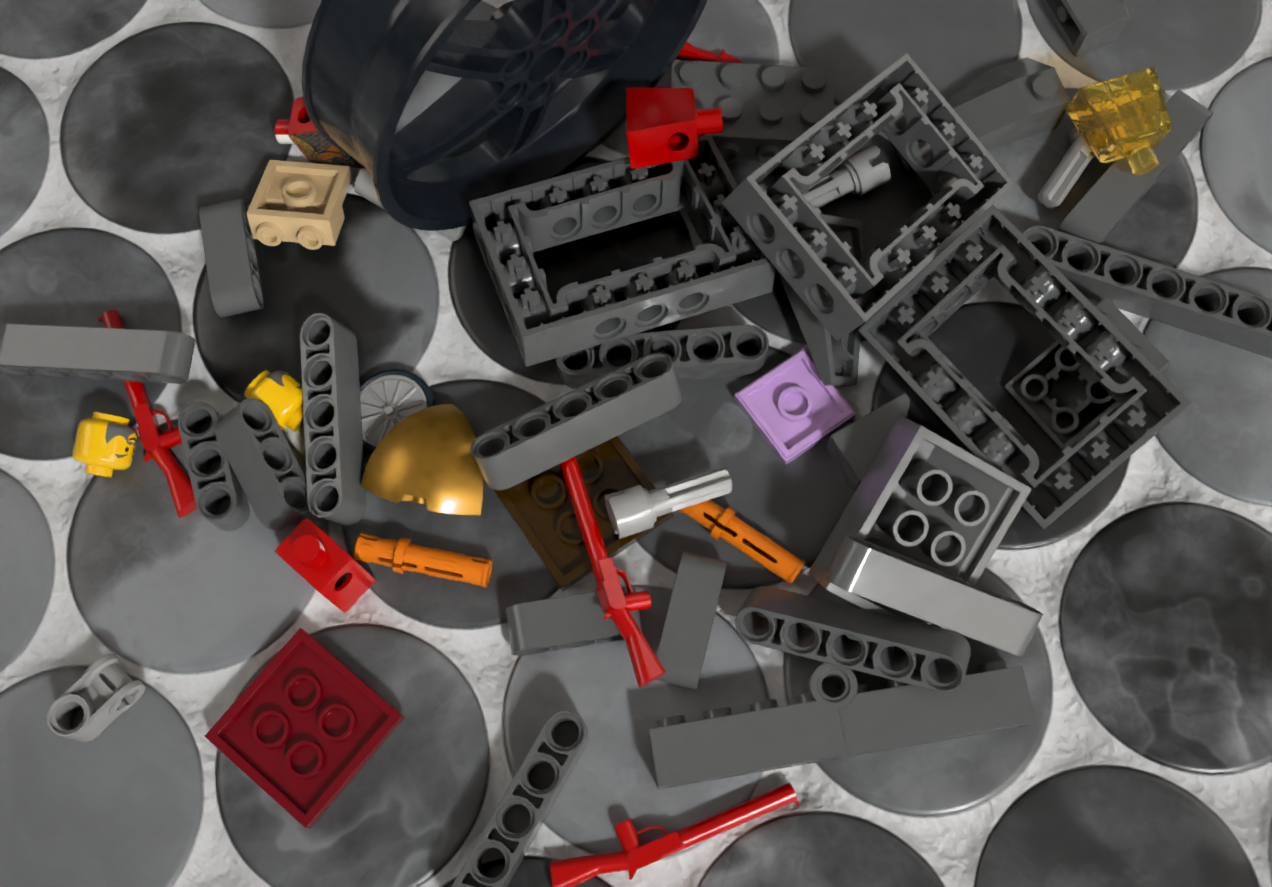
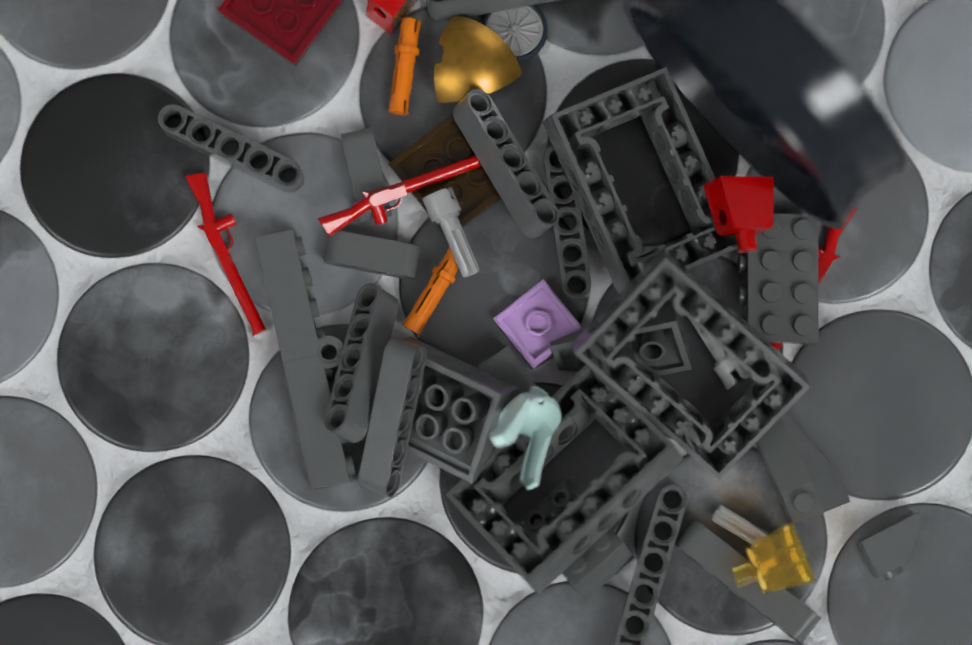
camera: 85 degrees right, 10 degrees up
none -> light aqua piece [489,386,561,490]

